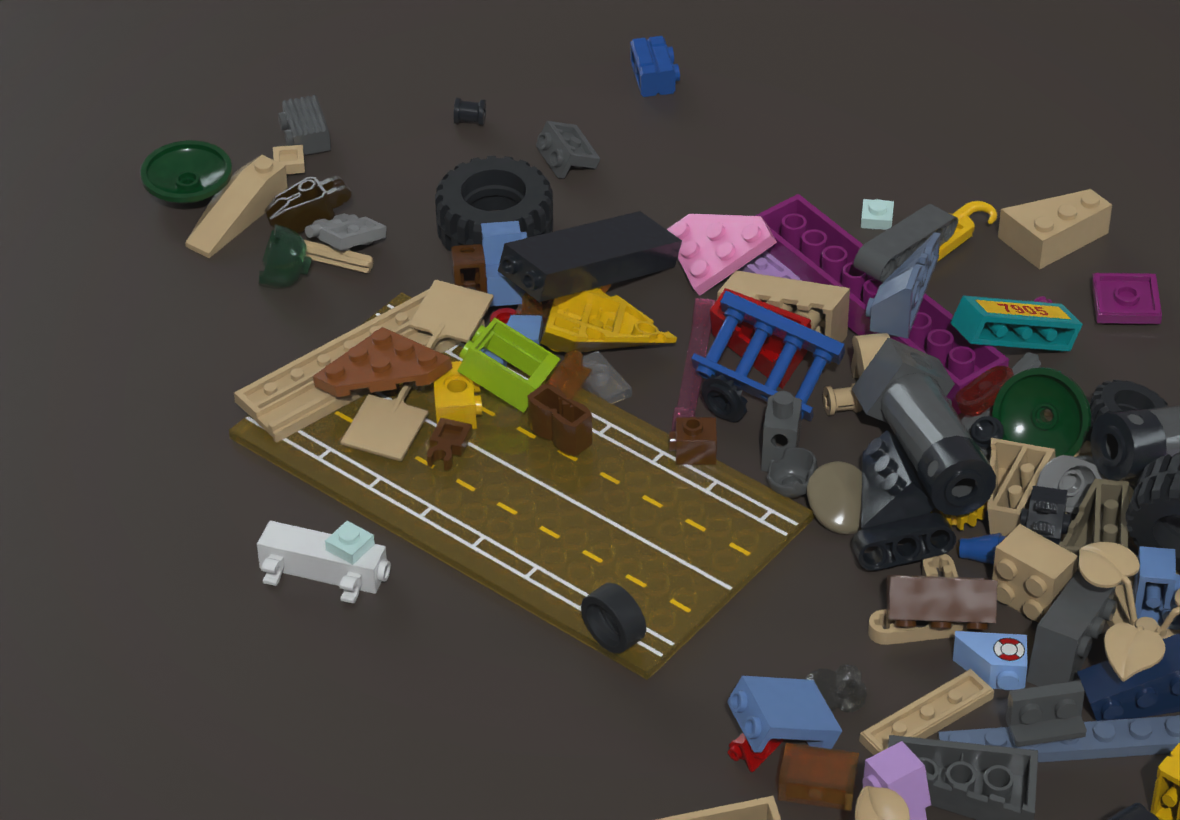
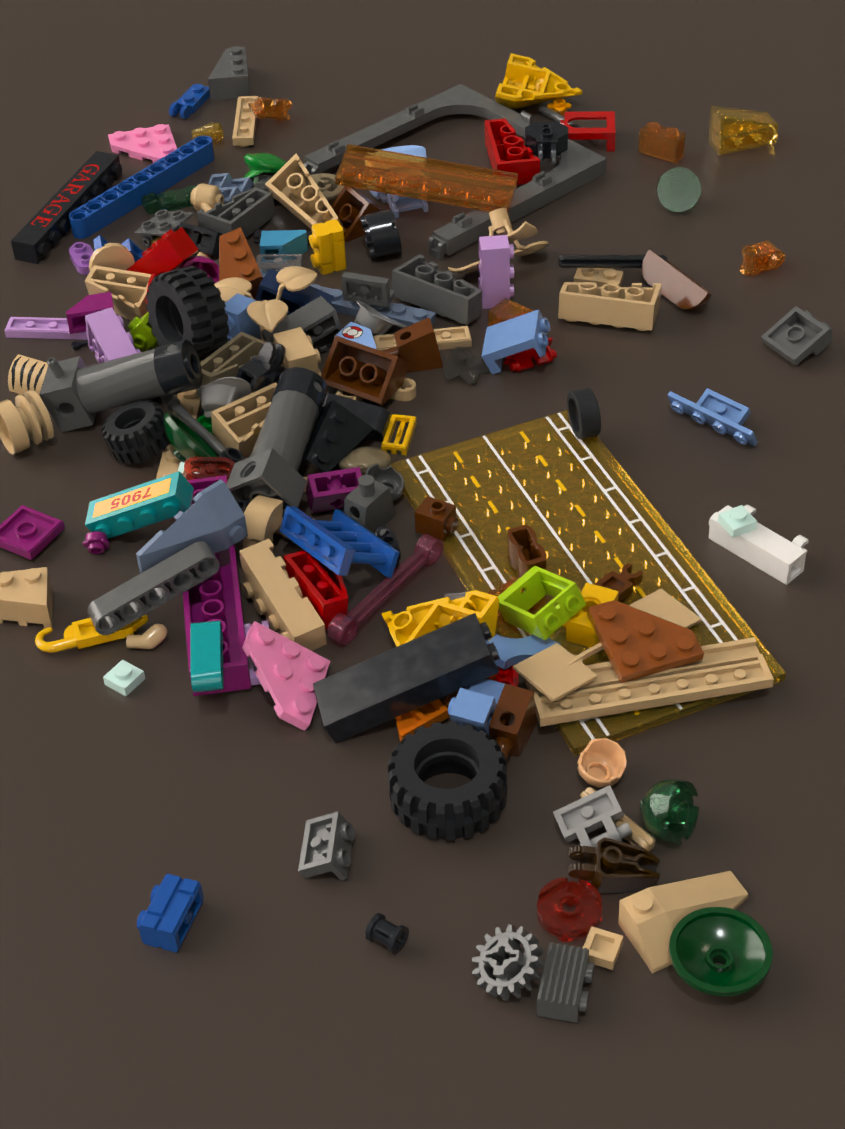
camera: 150 degrees left, 0 degrees up
none -> teal beam [190,621,224,692]
none -> magenta brick [306,467,362,514]
none -> light grey piece [354,300,407,338]
none -> yellow tile [381,414,417,455]
none -> reddish brown torso [383,318,443,373]
none -> dark grey gear [472,924,545,1000]
none -> clear red plate [537,877,602,942]
none -> light nougat hair [577,738,627,788]
none -> medium blue bracket [667,388,758,447]

